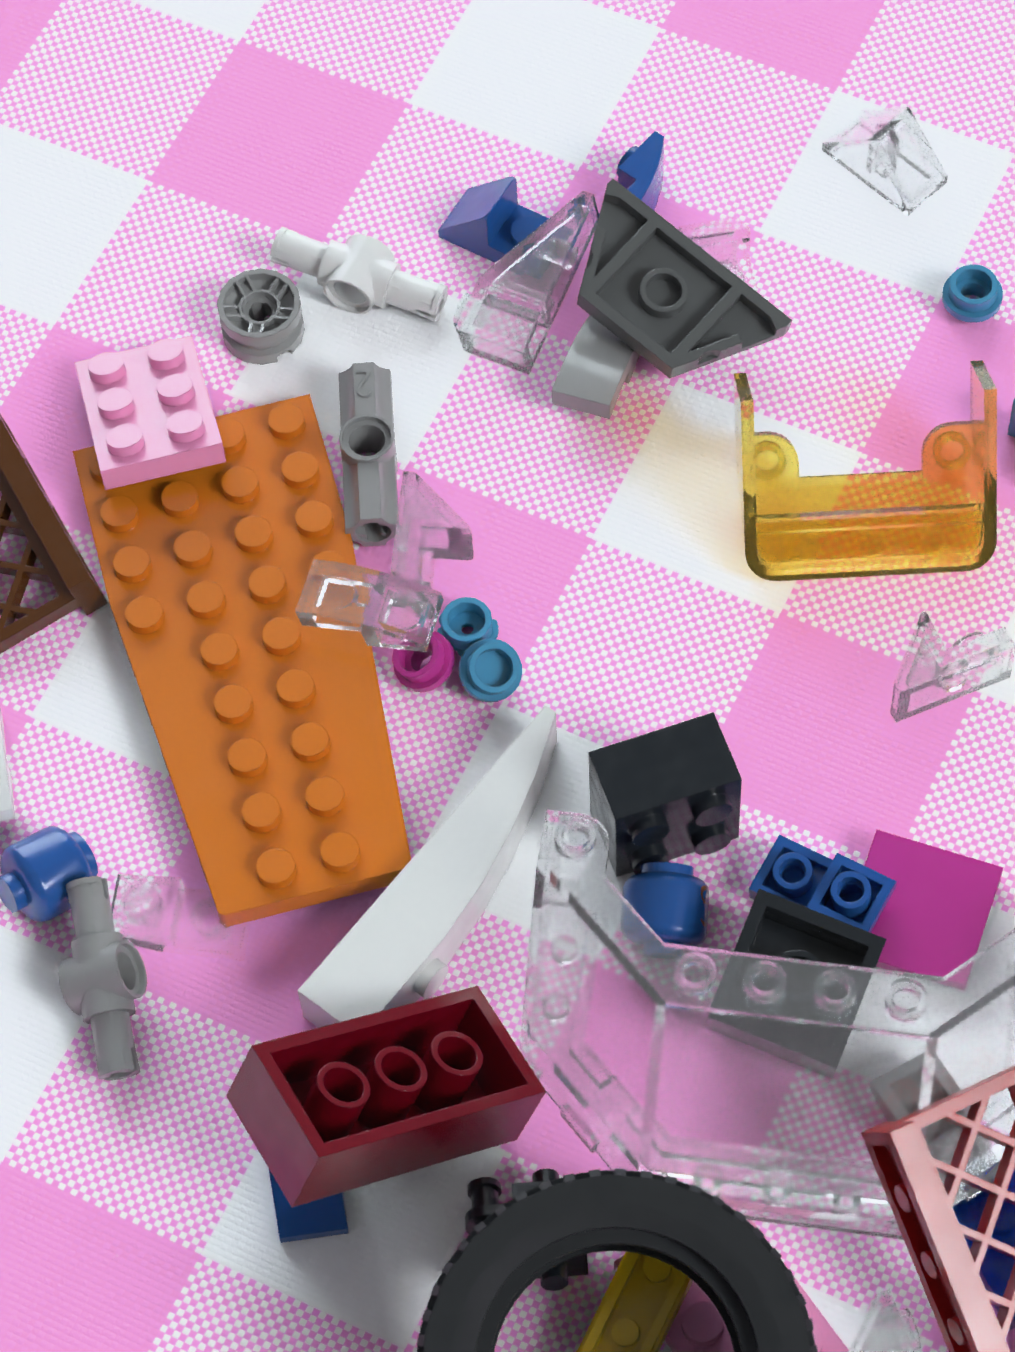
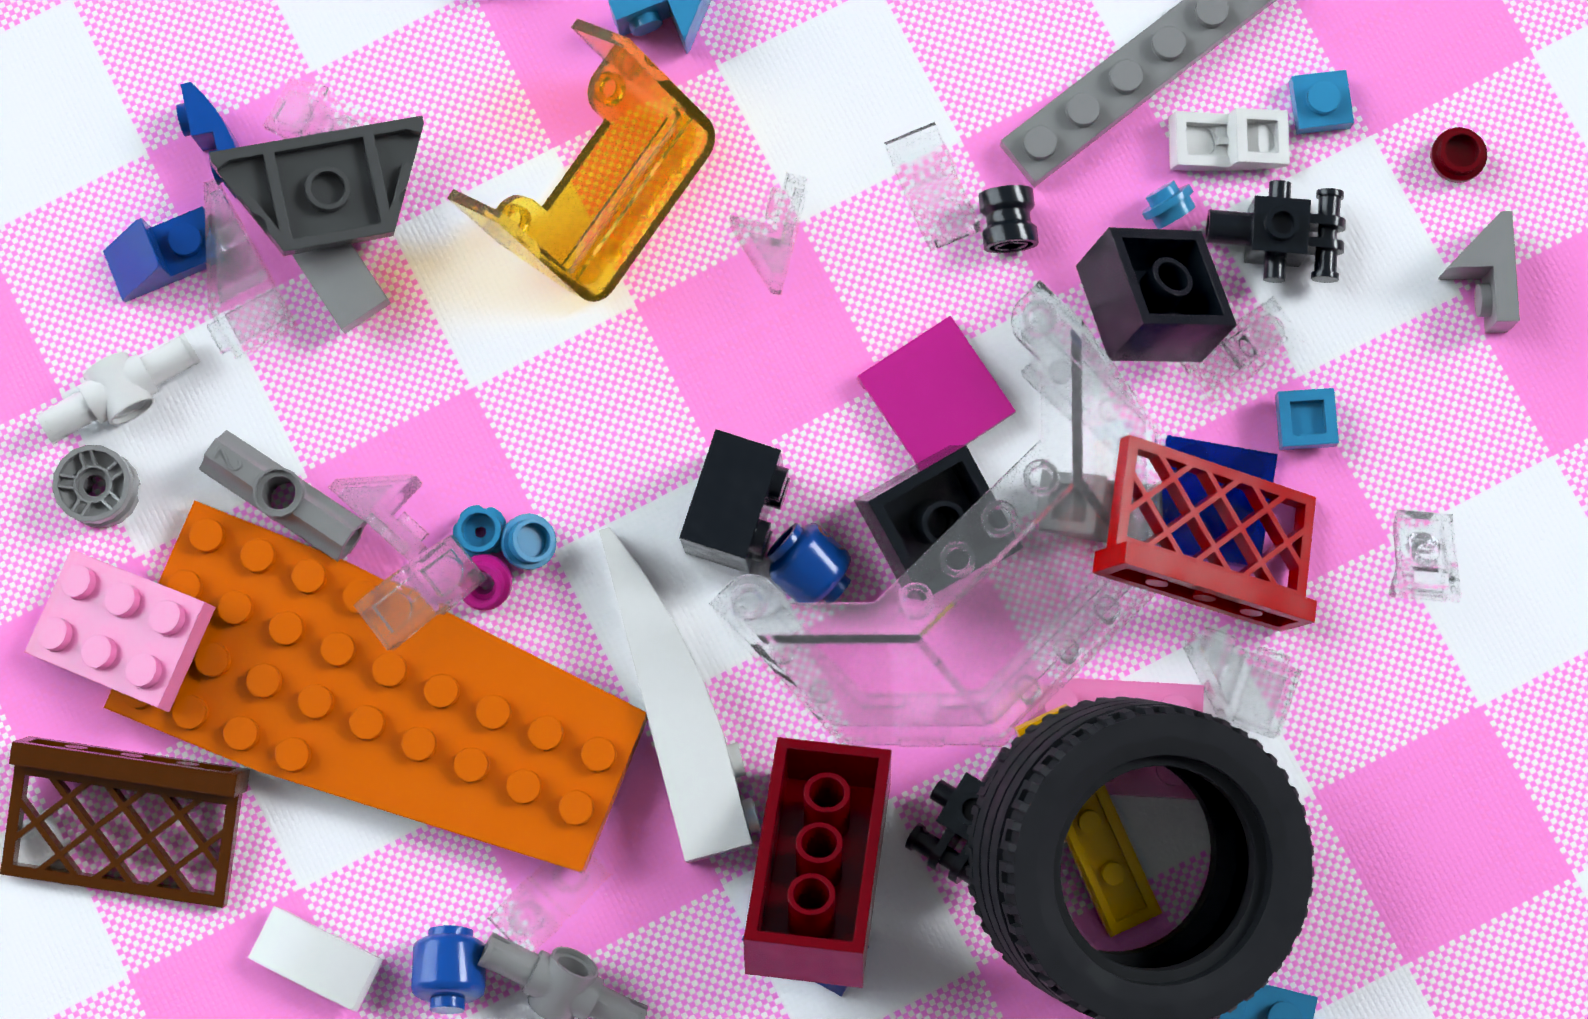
camera: 50 degrees left, 20 degrees up
blue slope [748,834,897,933] -> none

